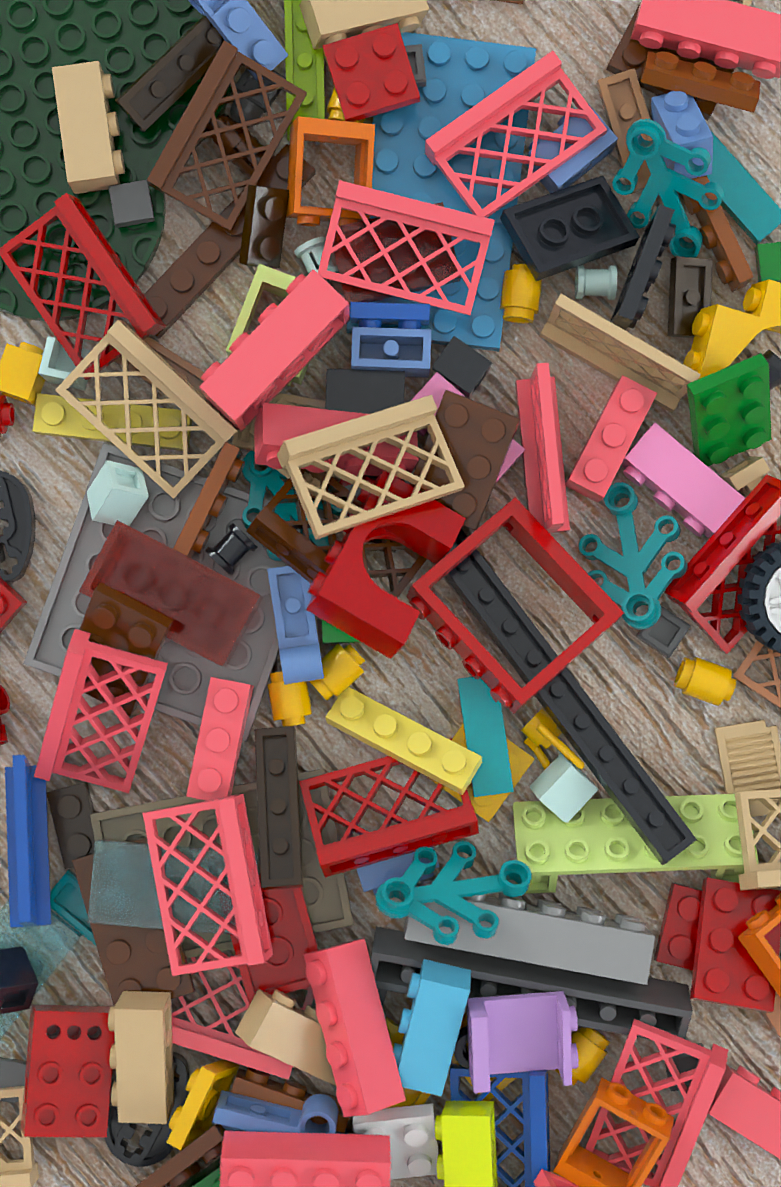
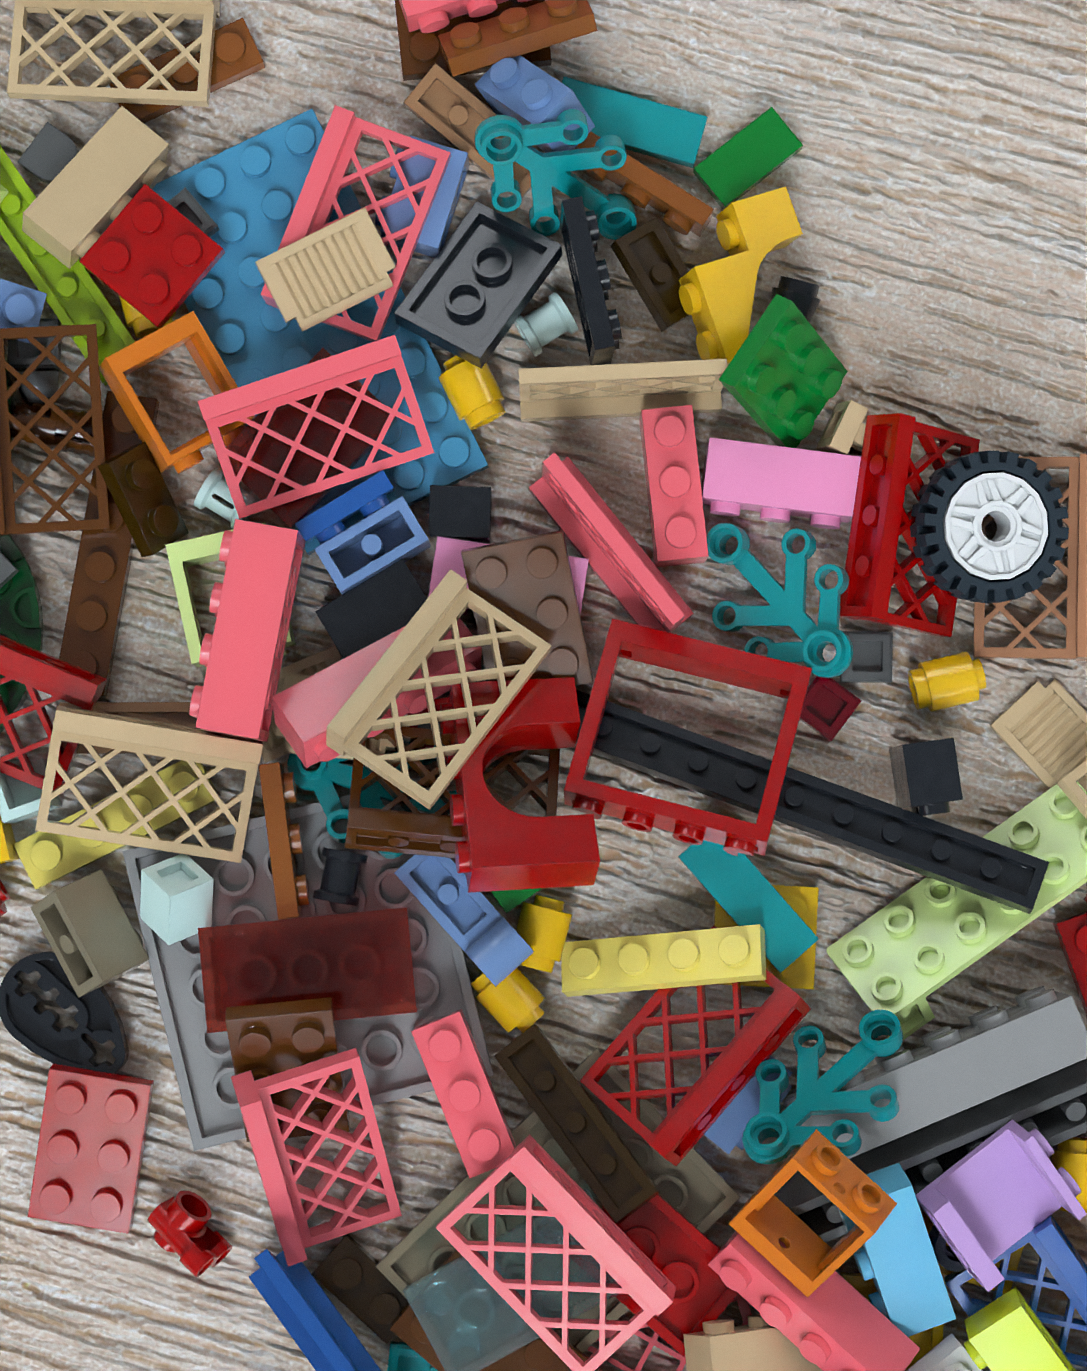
camera: 30 degrees left, 0 degrees up
yellow plant [521,709,585,770] -> none
light aqua panel [530,753,599,823] -> none
none -> dark tan brick [30,869,150,998]
none -> tan window [255,208,396,332]
none -> orange window [729,1129,897,1298]
none -> dark red tile [800,676,862,742]
none -> black brick [889,738,963,816]

